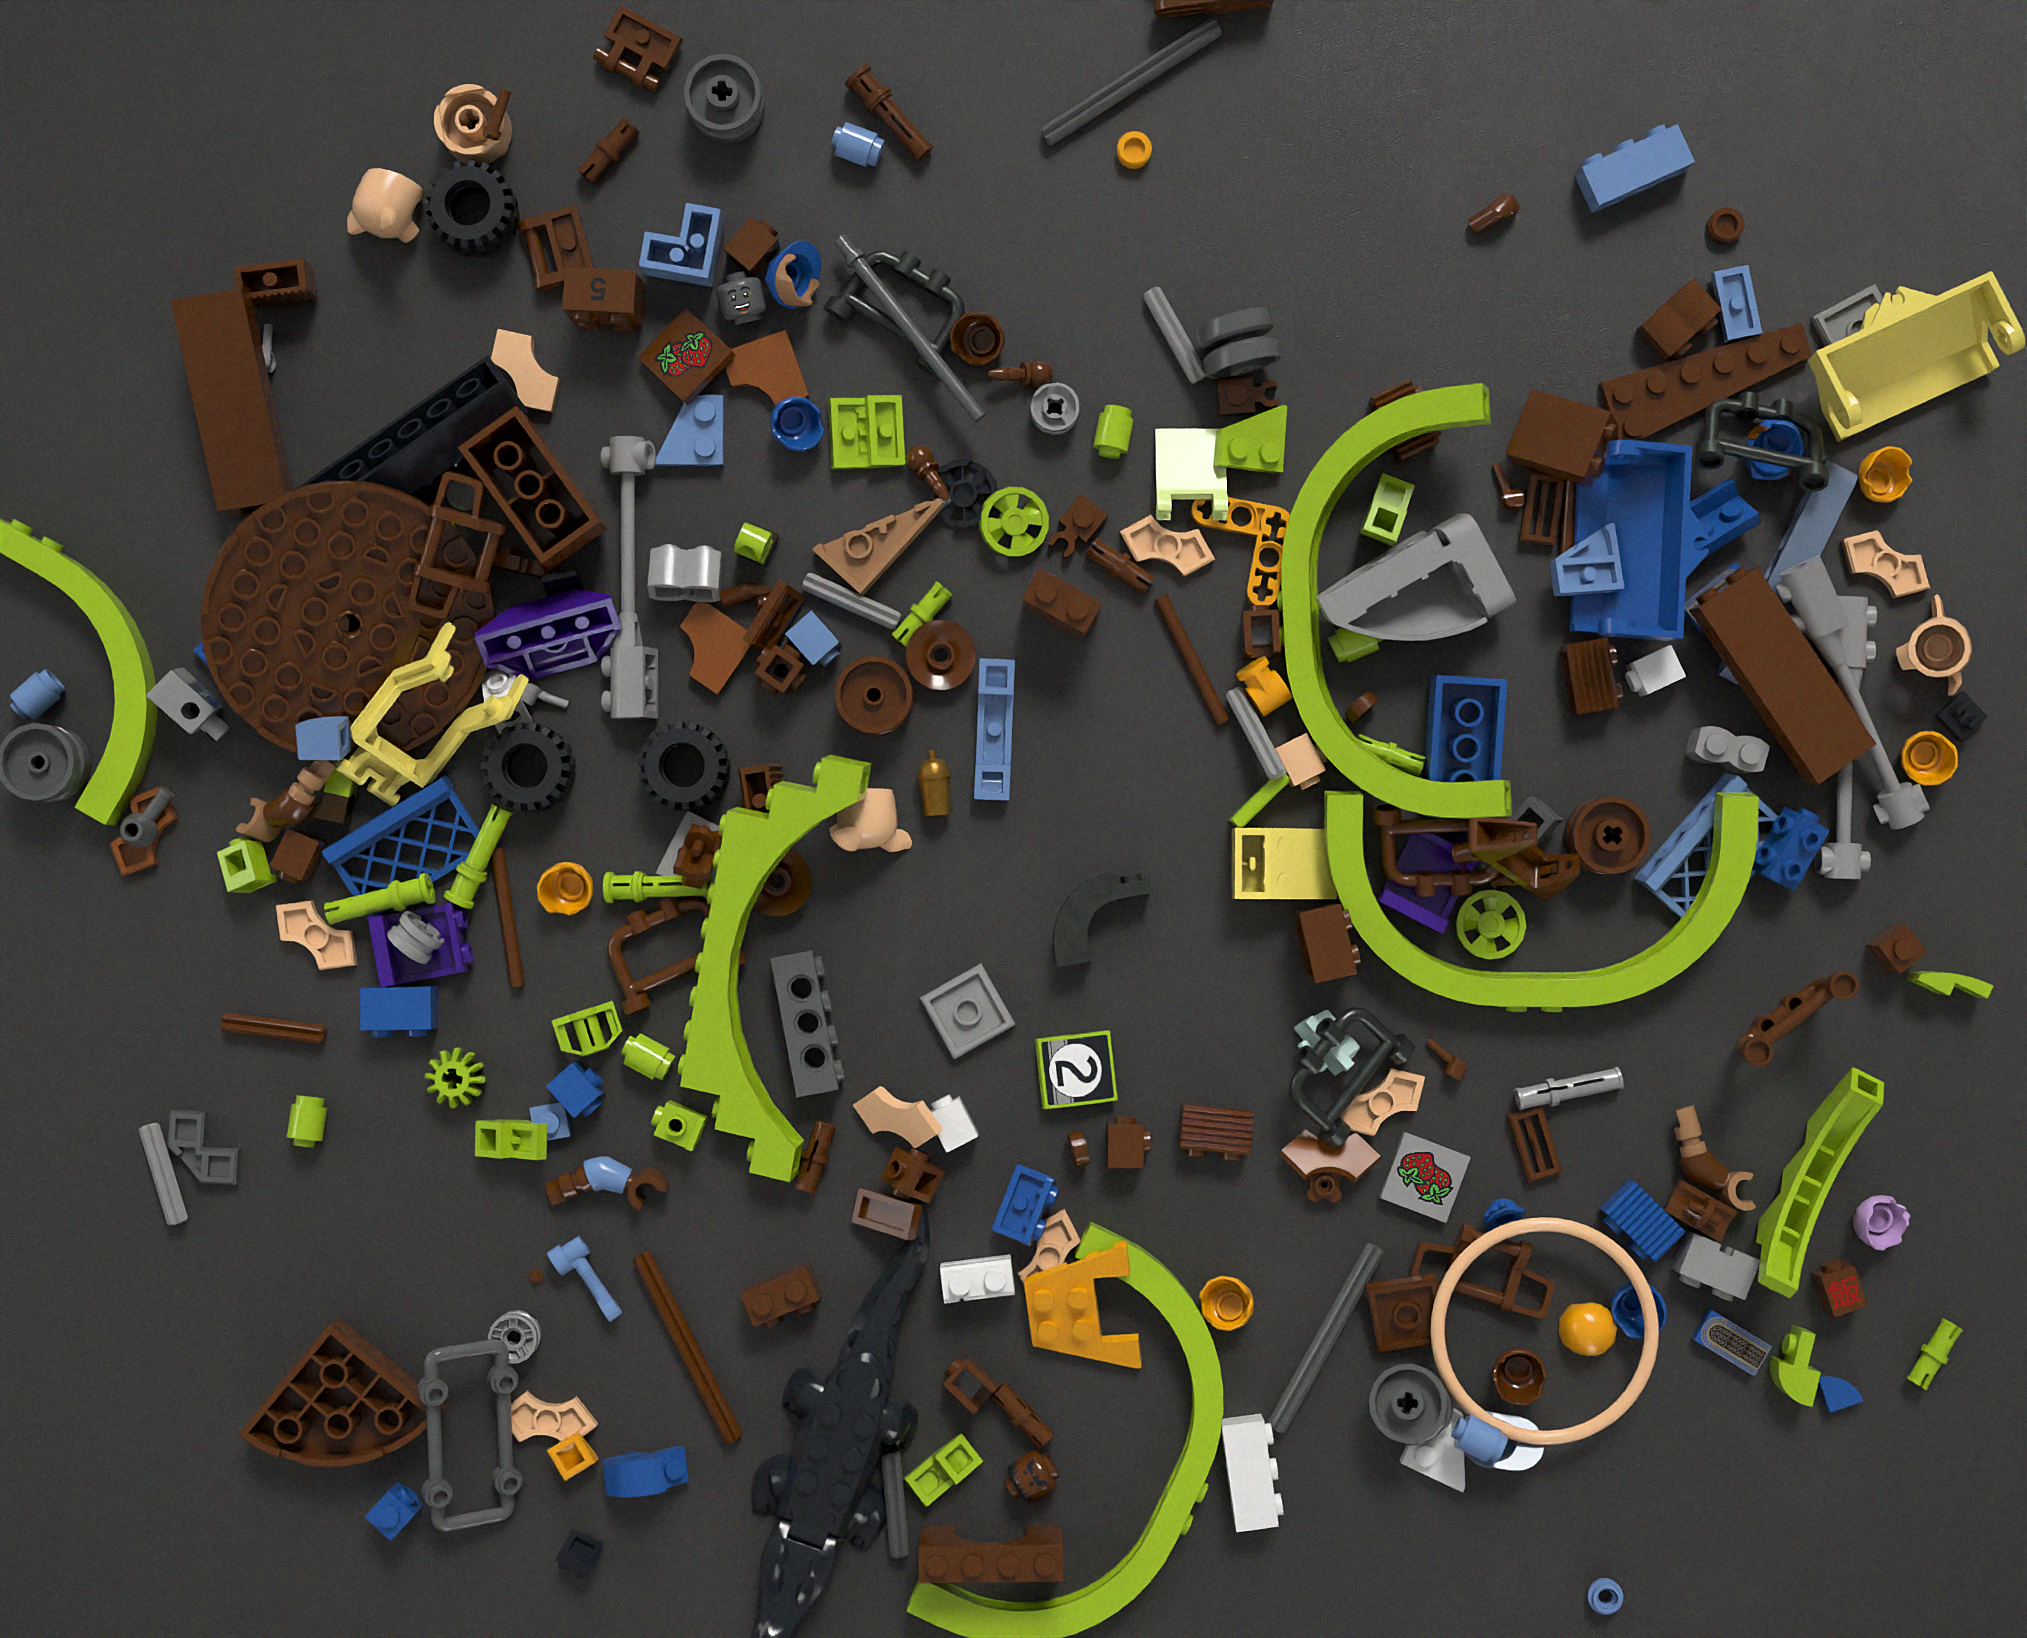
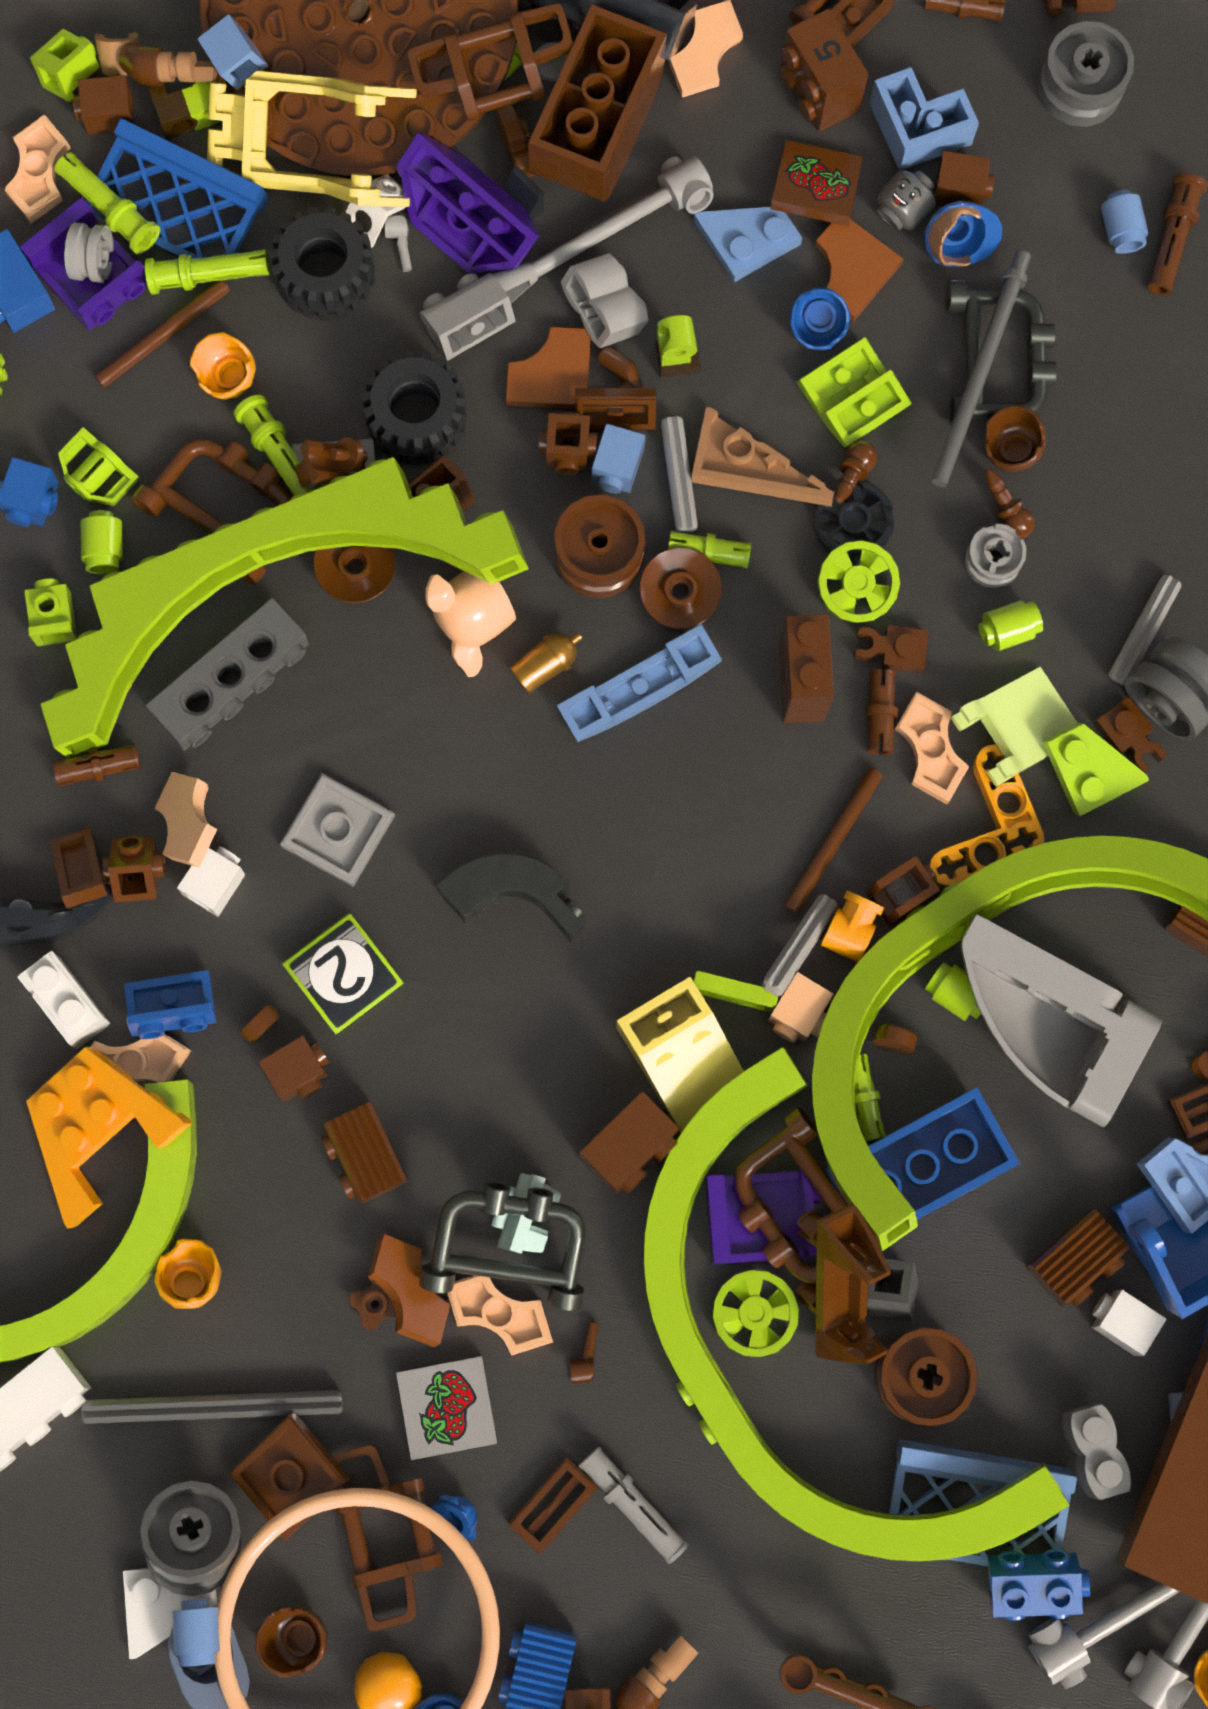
camera: 50 degrees right, 10 degrees down
lime brick [1360,473,1415,546] -> none

